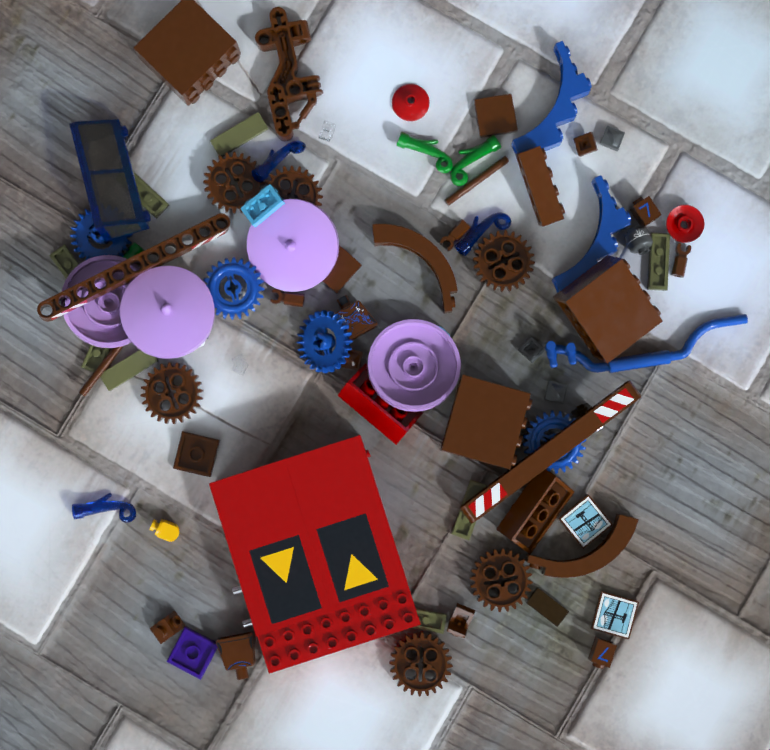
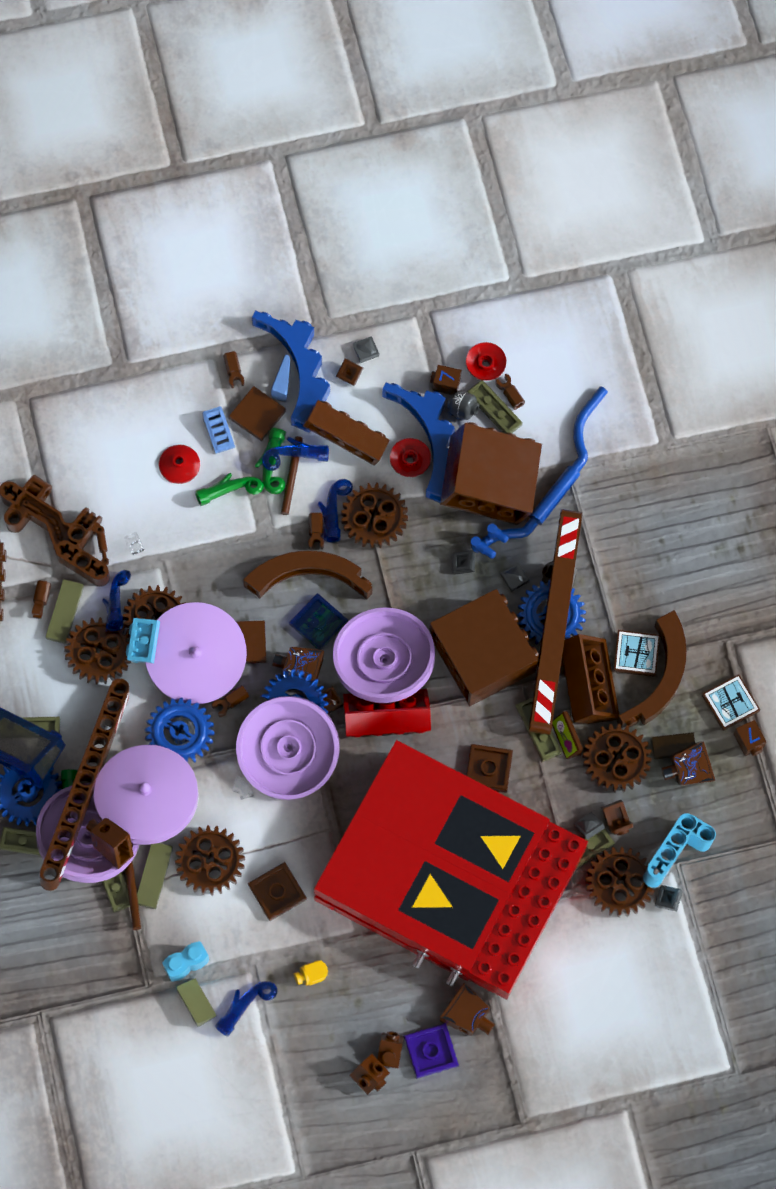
camera: 45 degrees left, 15 degrees down
none -> reddish brown bar [32,580,51,619]
none -> reddish brown torso [86,818,134,869]
none -> medium azure brick [162,942,209,982]
none -> olive slope [176,978,217,1027]
none -> medium blue slope [202,406,235,454]
none -> reddish brown bar [223,351,245,388]
none -> lavender container [236,696,340,800]
none -> clear blue plant [262,437,329,471]
none -> medium blue slope [271,355,290,402]
none -> clear blue tile [289,593,348,650]
none -> reddish brown brick [349,1054,390,1095]
none -> red dish [390,438,431,477]
none -> reddish brown tile [466,744,513,793]
none -> slope [552,711,583,759]
none -> dark grey tile [574,812,605,840]
none -> medium azure beam [643,813,716,888]
none -> dark grey tile [655,885,683,912]
none -> reddish brown torso [661,741,716,785]

